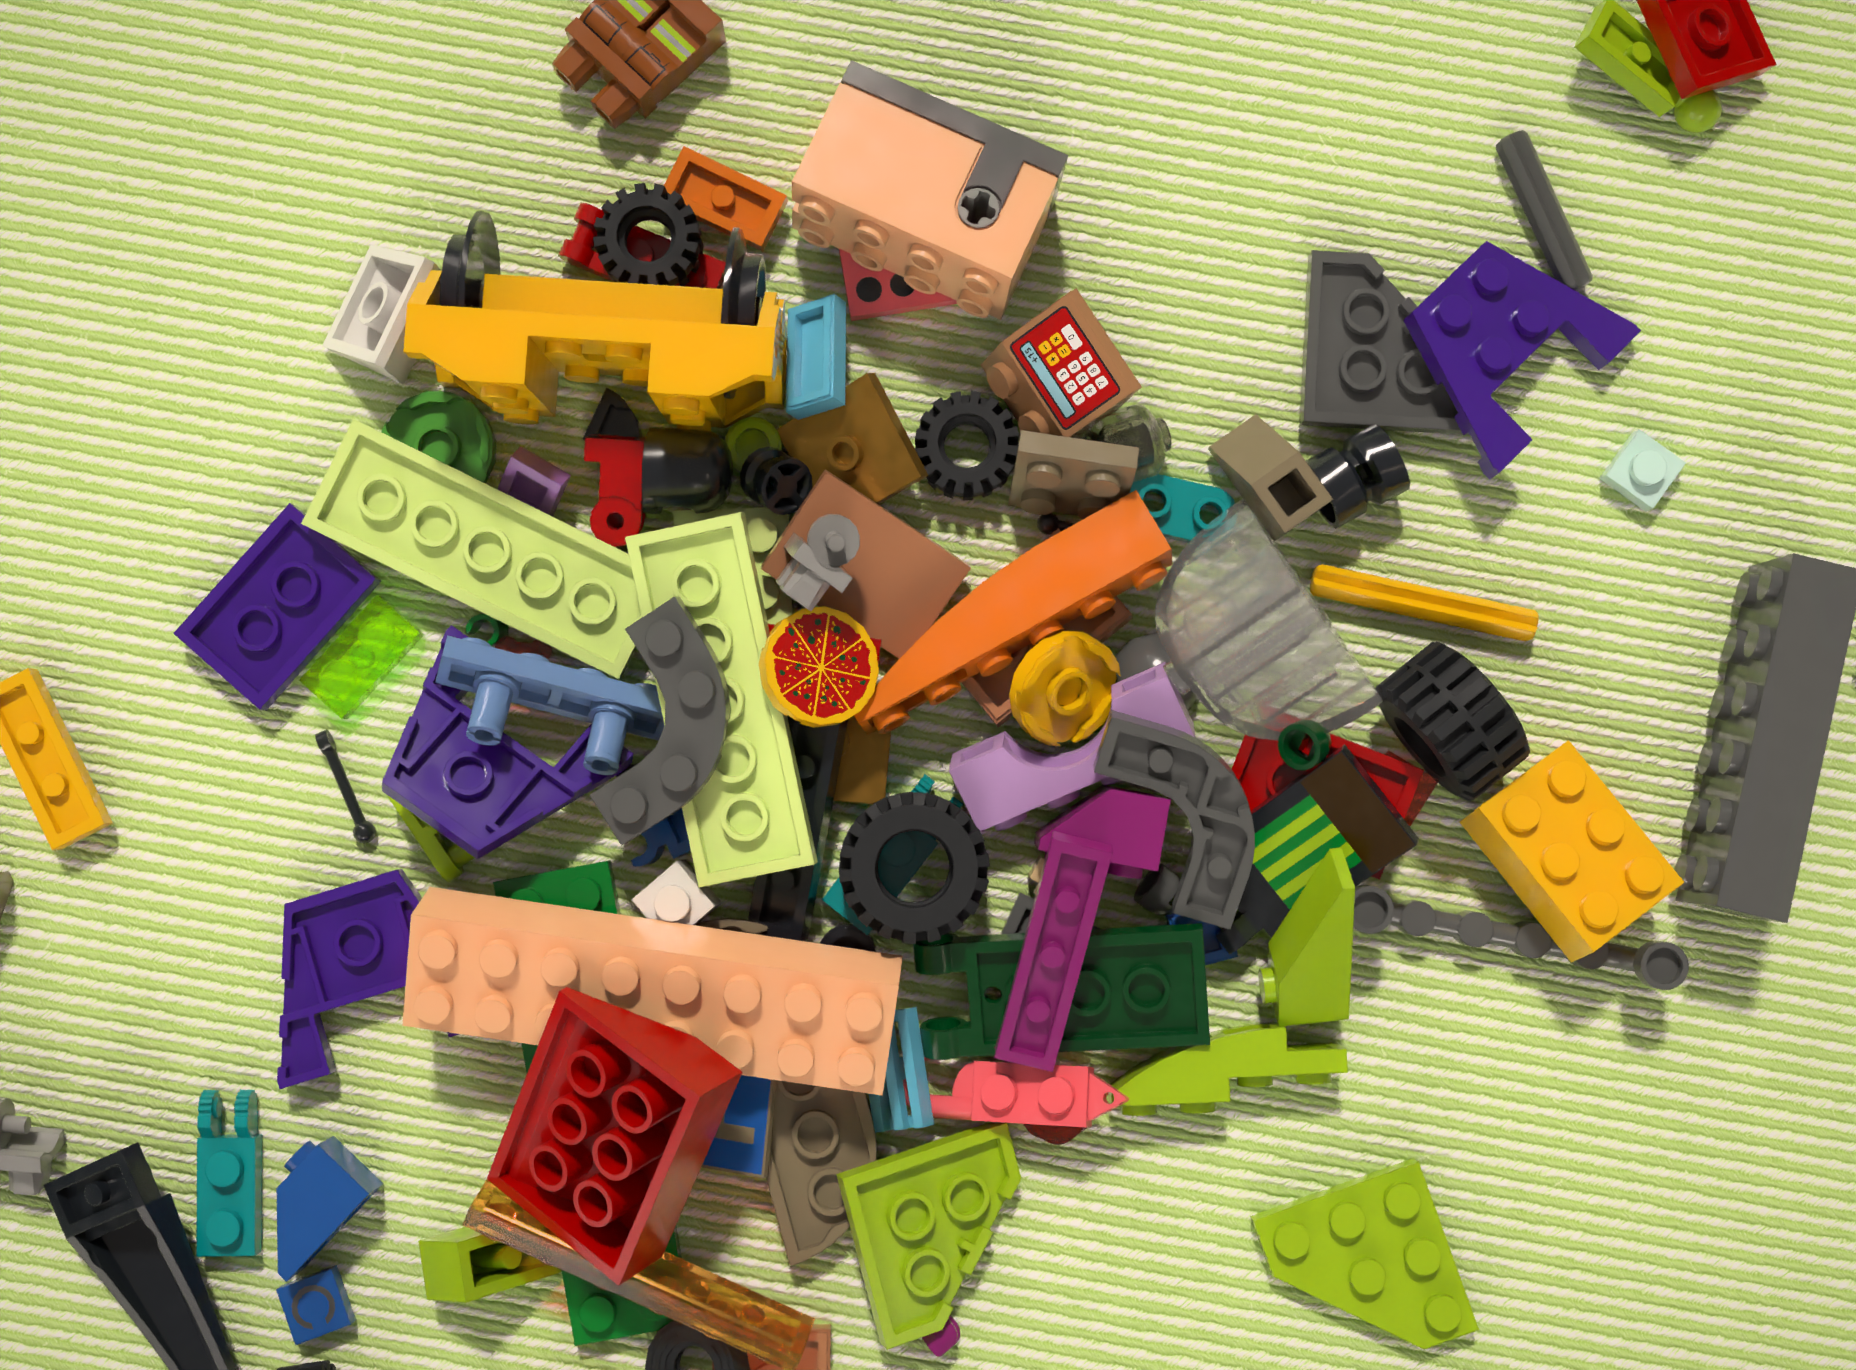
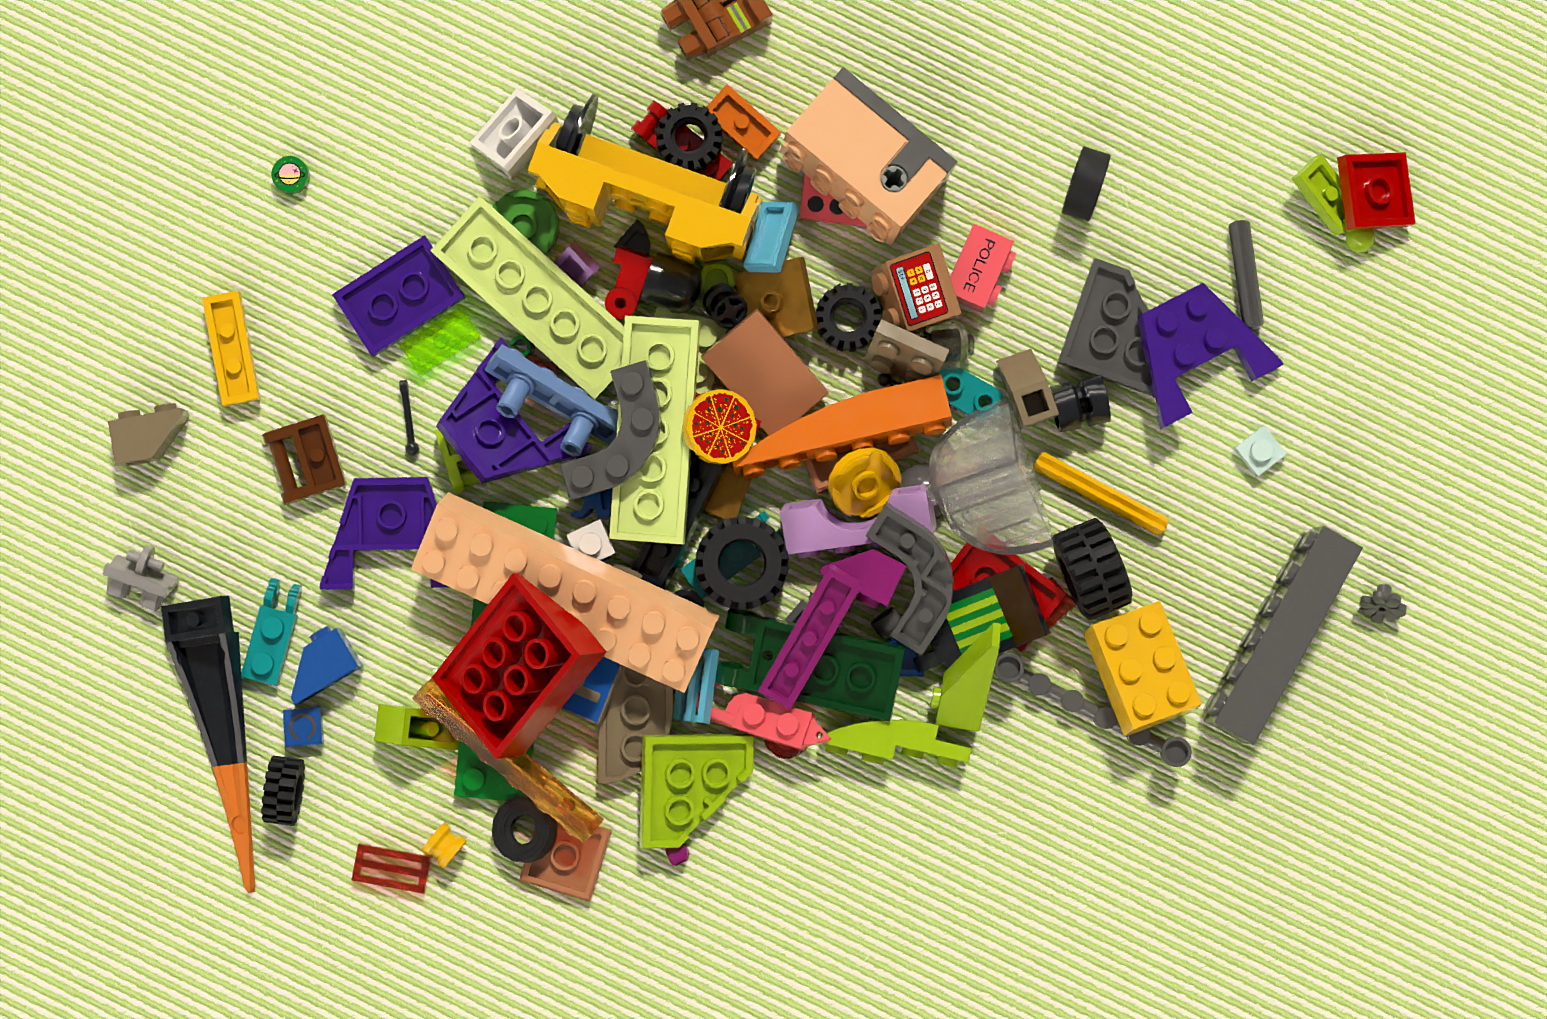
camera: 15 degrees right, 0 degrees up
light grey hips [776,514,860,611] -> none
lime plate [1250,1158,1479,1349] -> none
dark green hinge [1278,720,1332,771] -> none
none -> reddish brown plate [262,414,347,505]
none -> green tile [271,156,310,194]
none -> coral brick [950,224,1017,313]
none -> black tyre [1062,146,1111,221]

